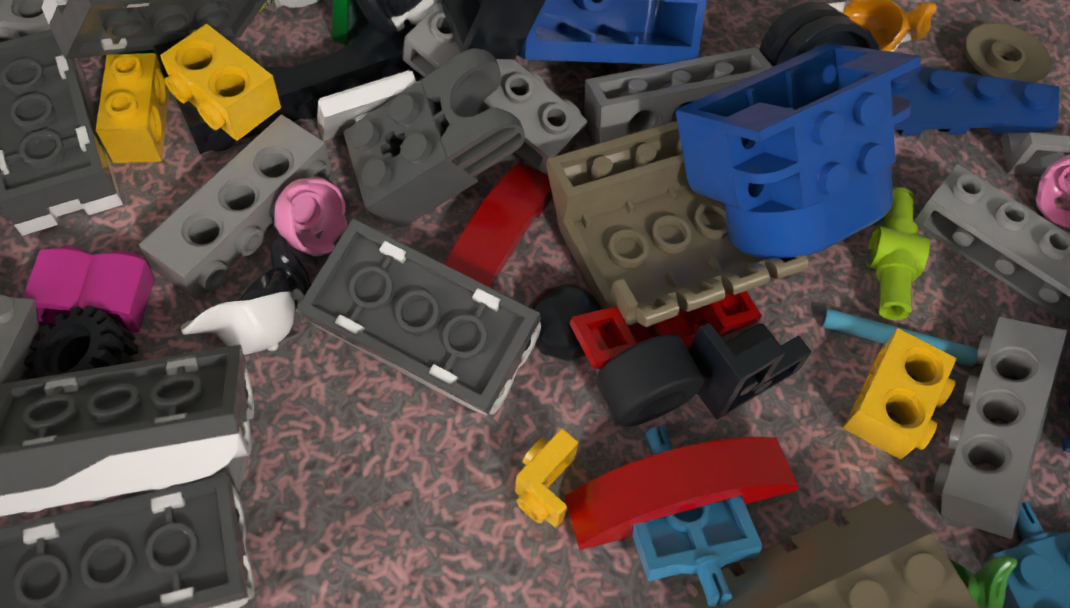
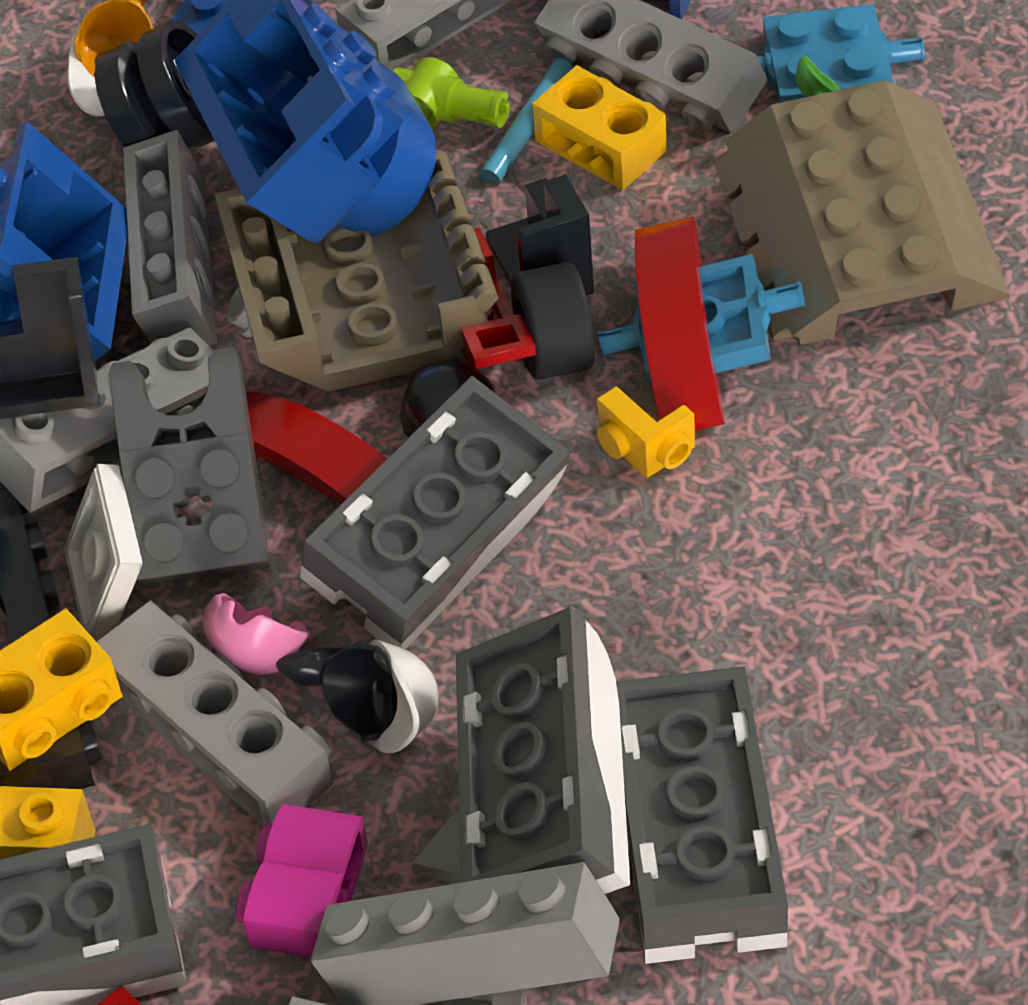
camera: 70 degrees left, 10 degrees down
black tyre [24,305,138,380] -> none

